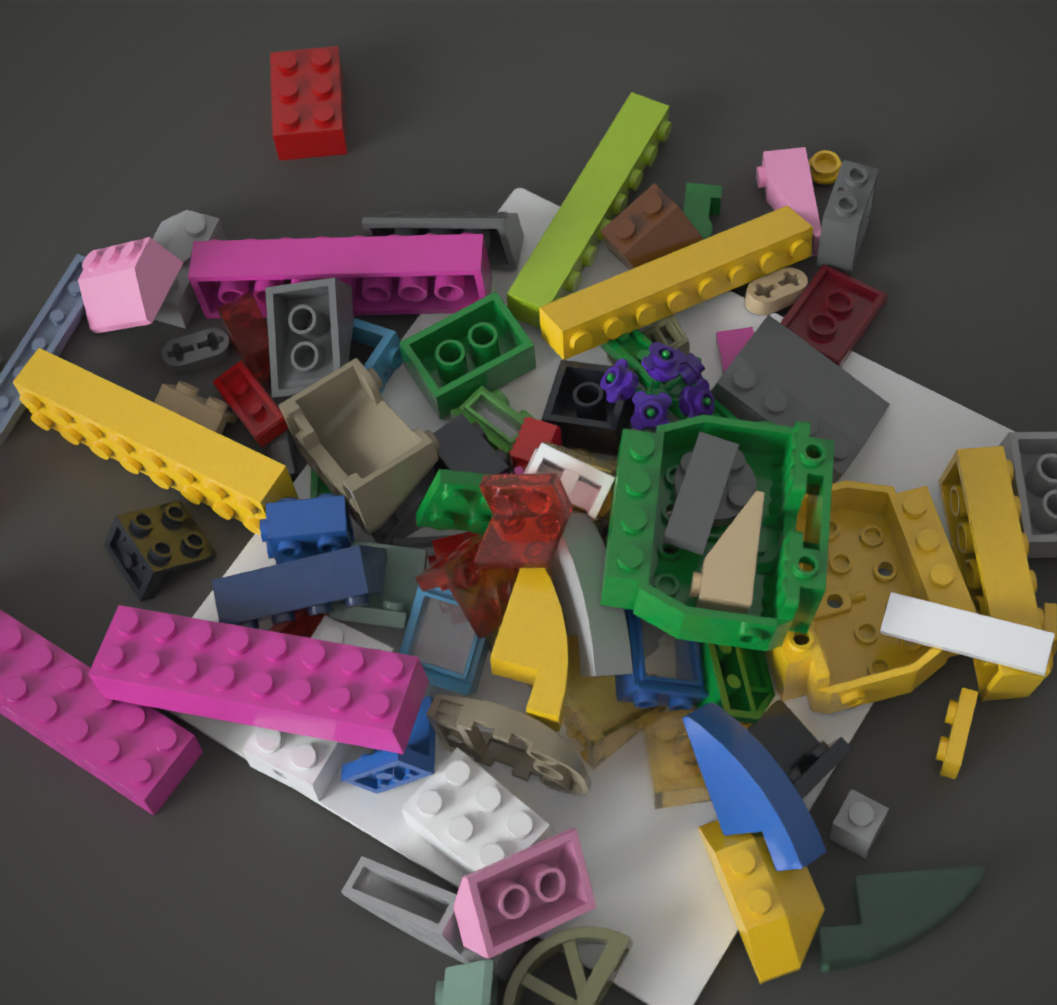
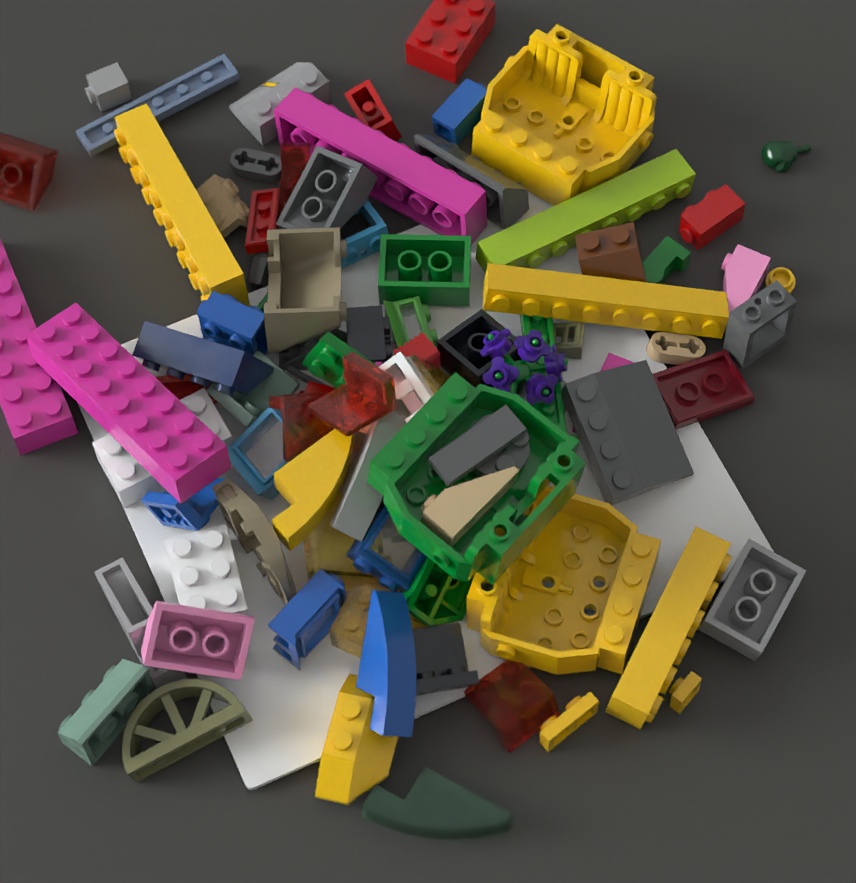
camera: 30 degrees right, 0 degrees up
bright pink slope [78,237,183,334] -> none
black bracket [104,501,217,601] -> none
light grey brick [829,789,889,859] -> none
white tile [880,592,1055,676] -> none
none -> blue window [268,569,349,670]
none -> red brick [344,79,402,142]
none -> blue brick [431,78,487,146]
none -> clear red bracket [464,660,560,753]
none -> yellow piece [471,24,657,206]
none -> red brick [679,184,745,250]
none -> dark green piece [761,141,811,173]

